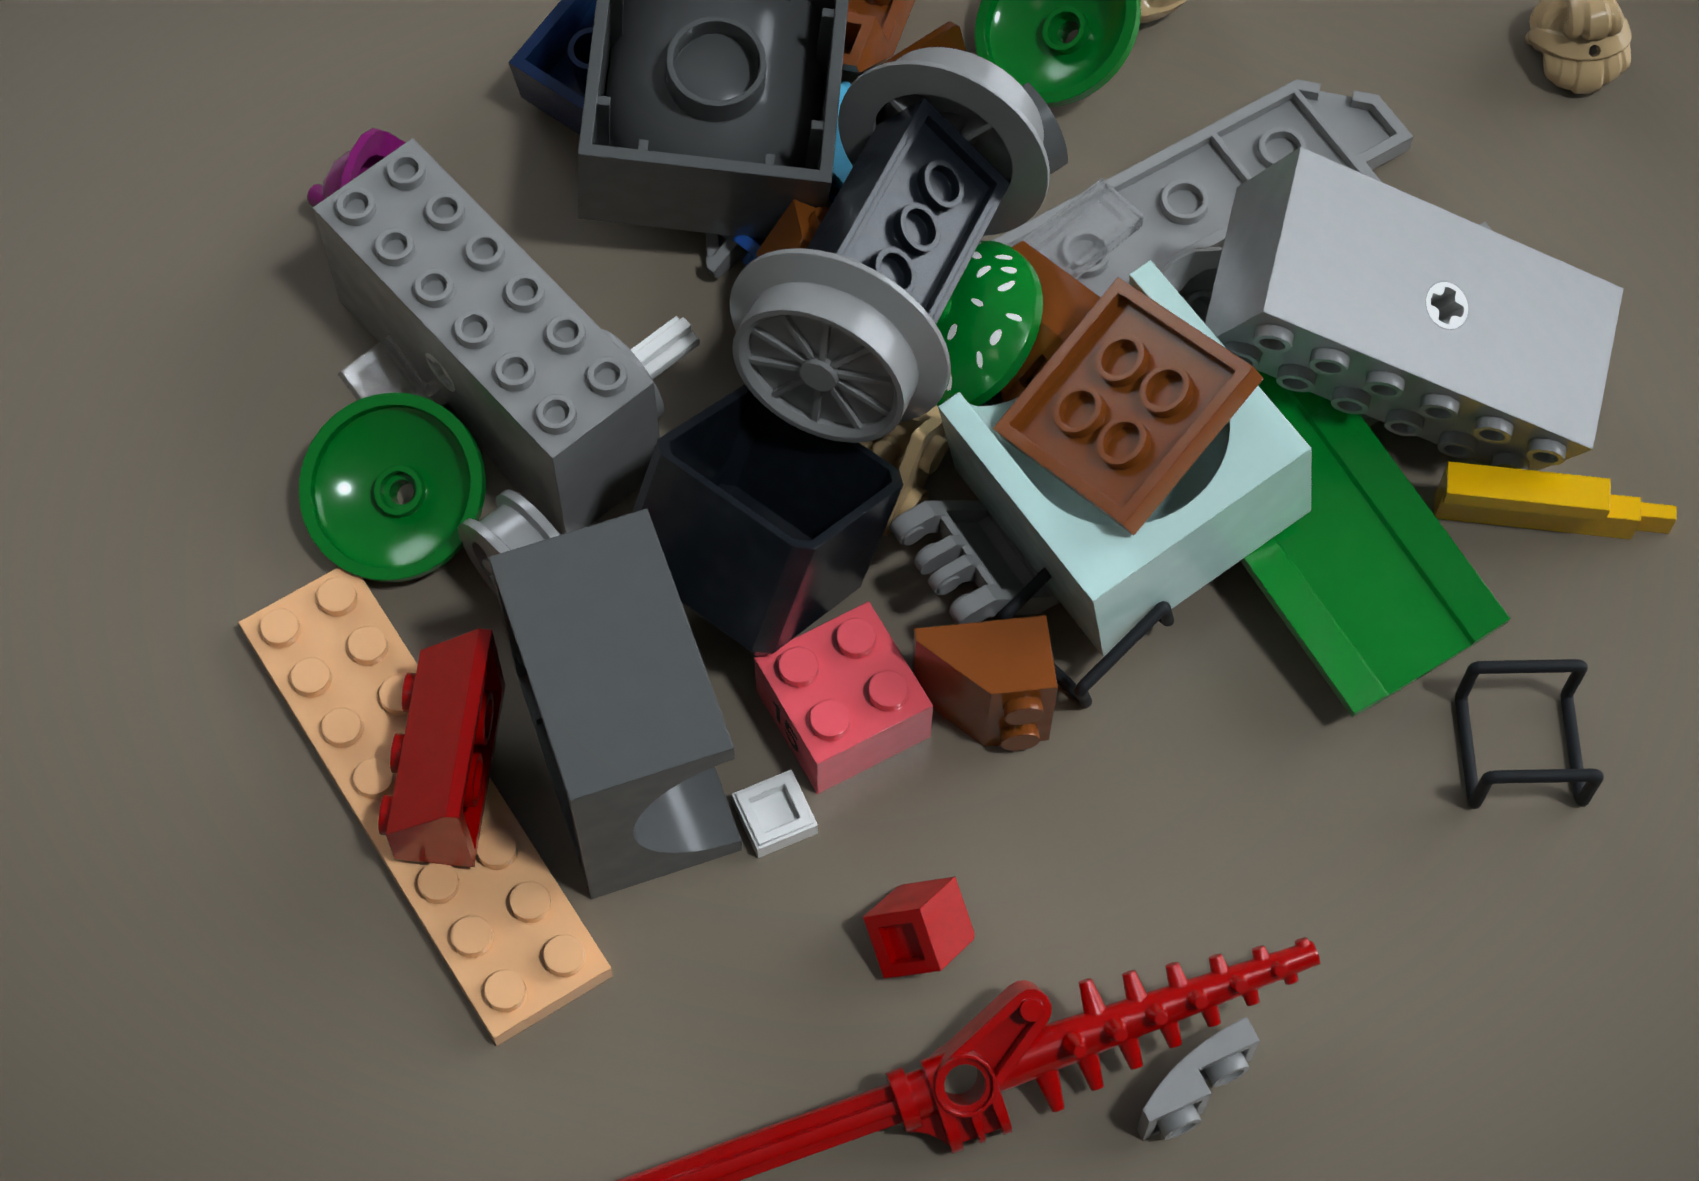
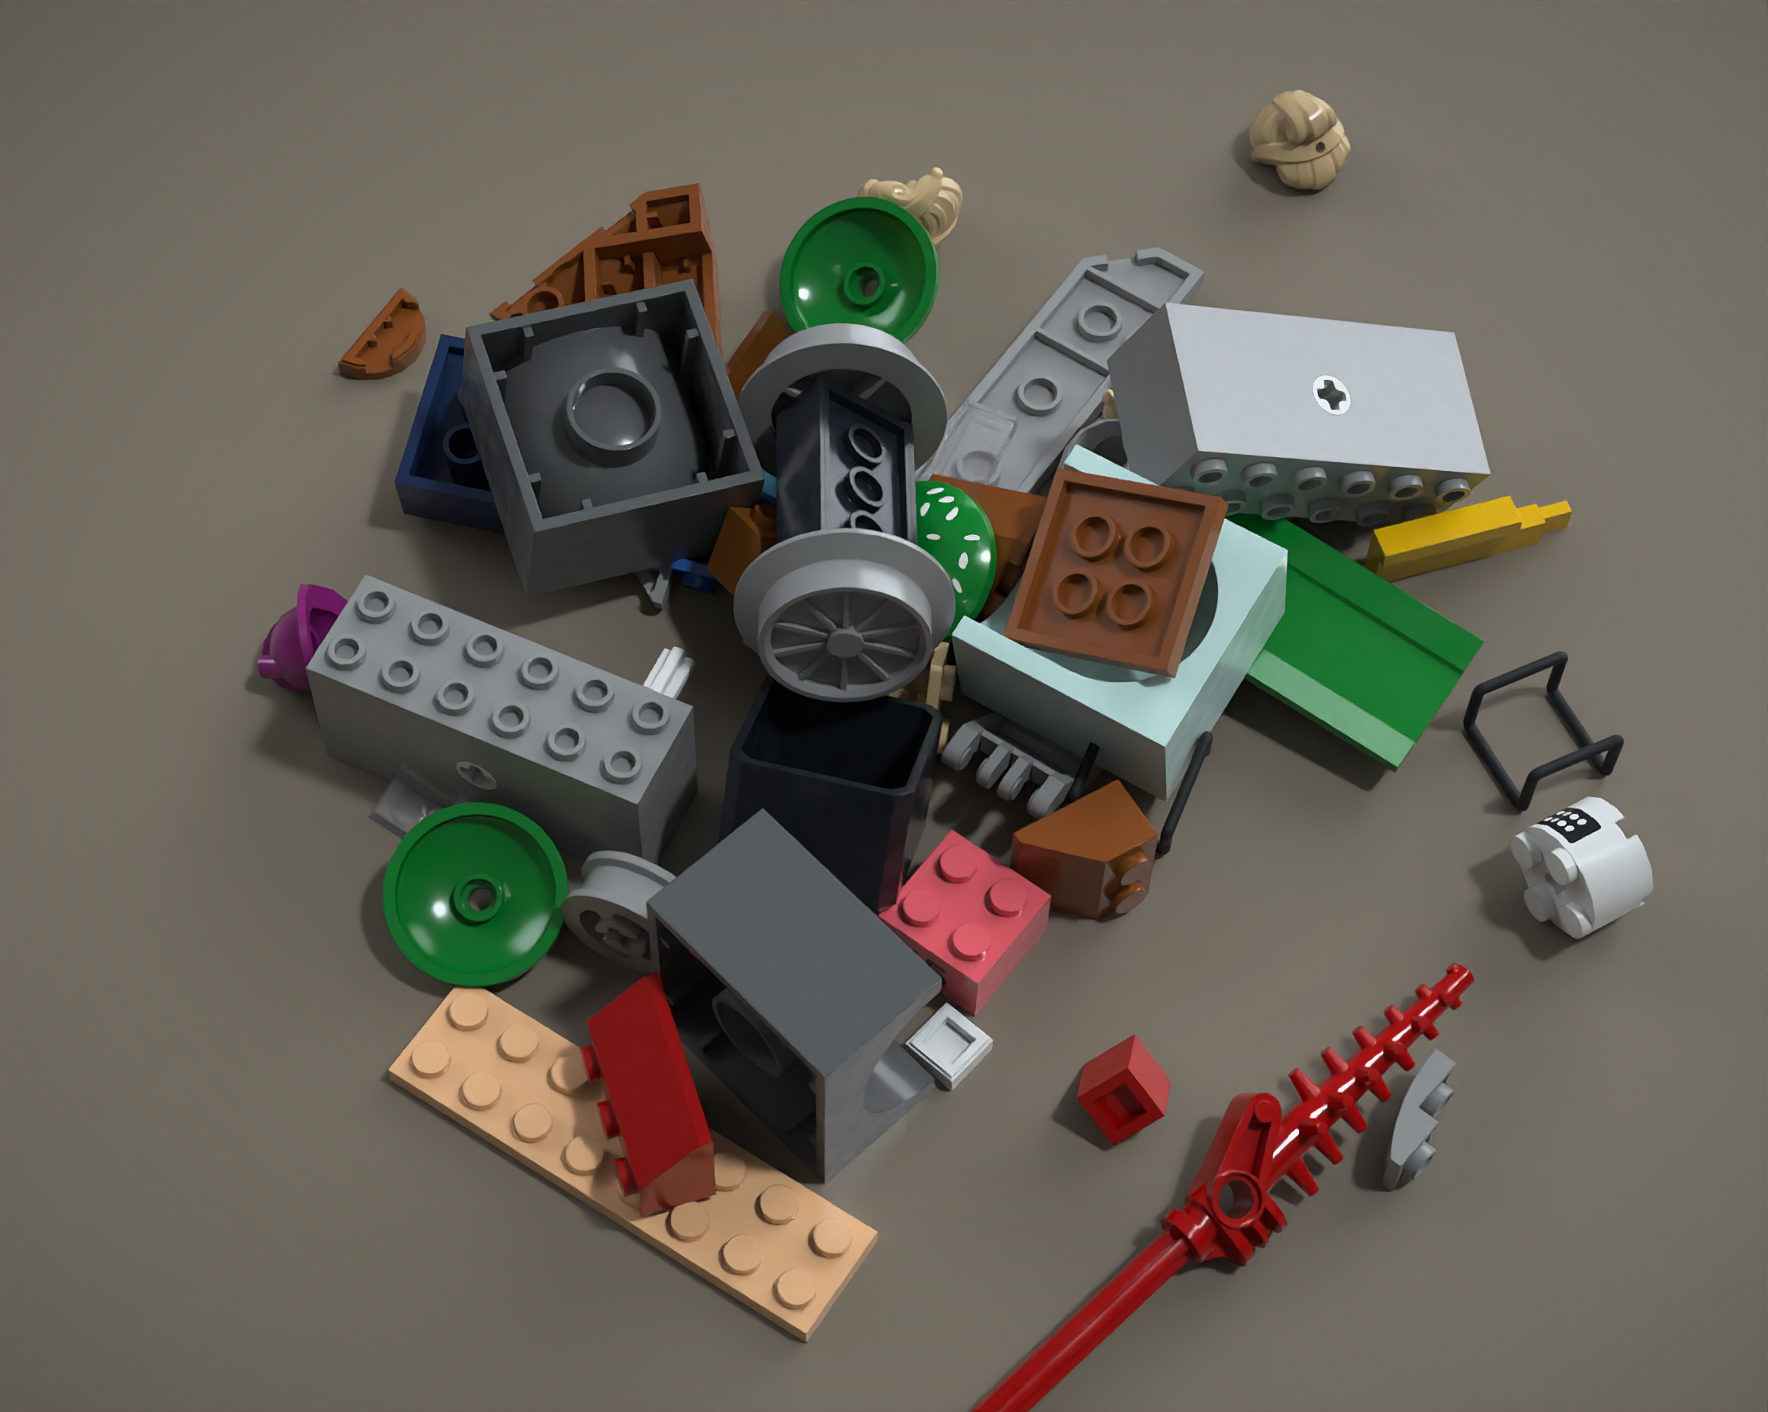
camera: 25 degrees left, 5 degrees down
none -> white brick [1510,796,1654,939]

